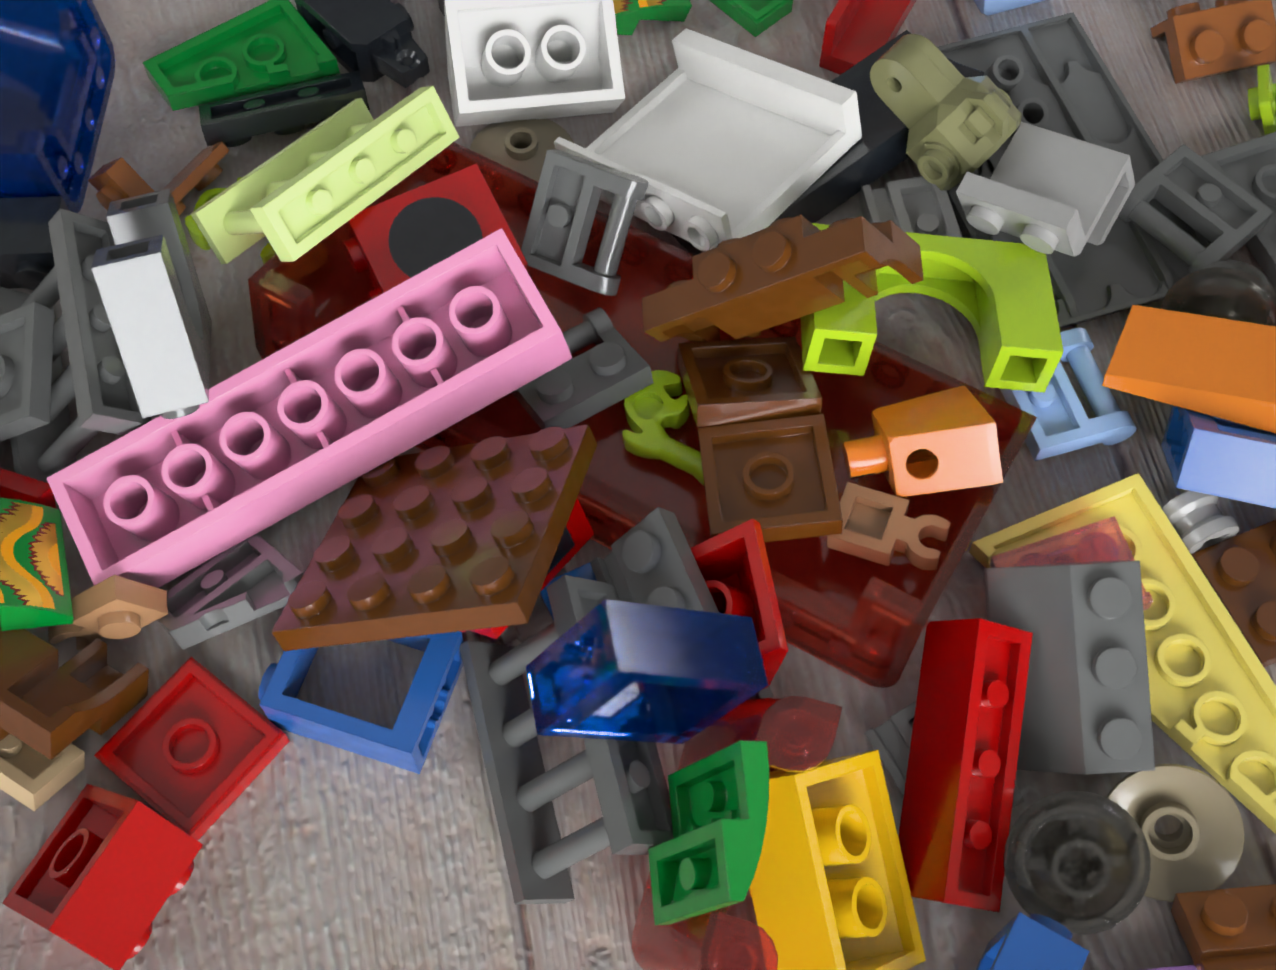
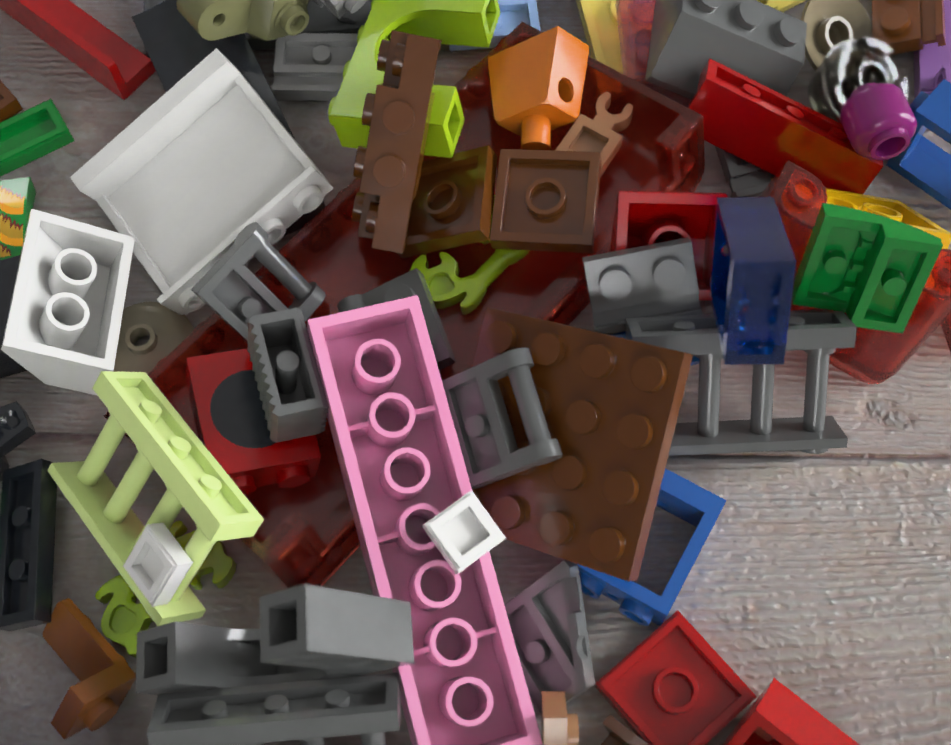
camera: 75 degrees left, 5 degrees up
none -> white tile [123,523,193,607]
none -> dark grey brick [247,308,329,443]
none -> white tile [422,490,506,575]
none -> dark grey plate [442,347,563,489]
none -> magenta head [840,83,917,160]

